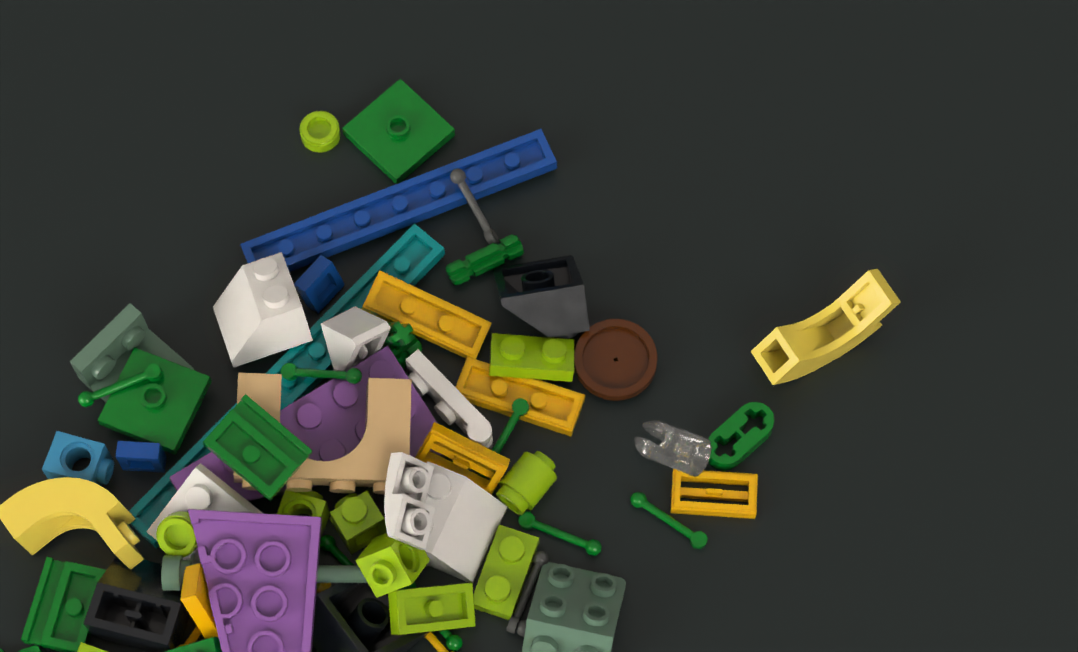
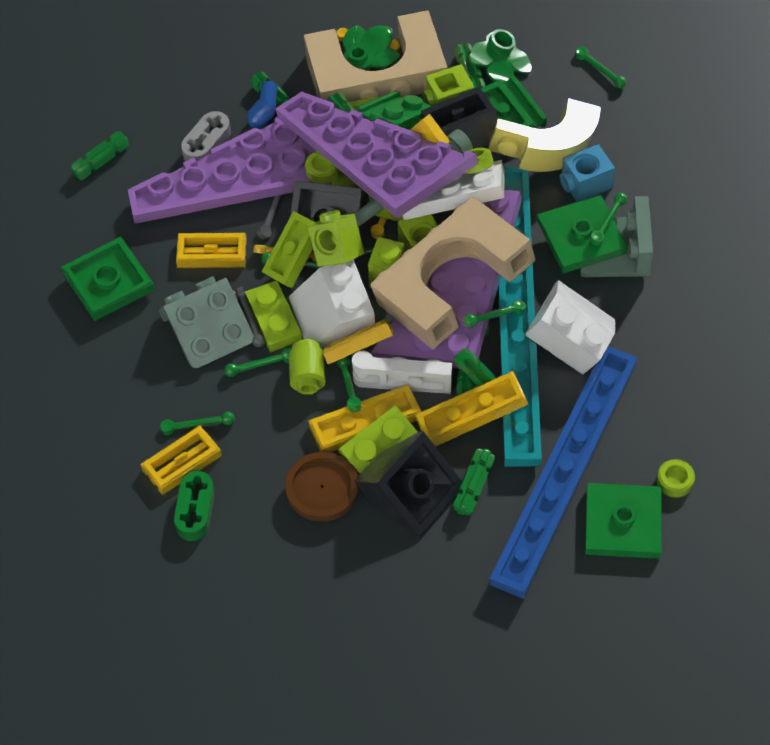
camera: 140 degrees right, 10 degrees down
blue tile [115,441,167,473] -> none
green plate [203,394,313,501] -> none
blue tile [294,255,345,313] -> none
white slope [321,306,391,371] -> none
white slope [384,452,435,550] -> none
dark grey hinge [450,168,499,245] -> none
clear piece [634,420,712,477] -> none
light yellow arch [751,269,901,385] -> none

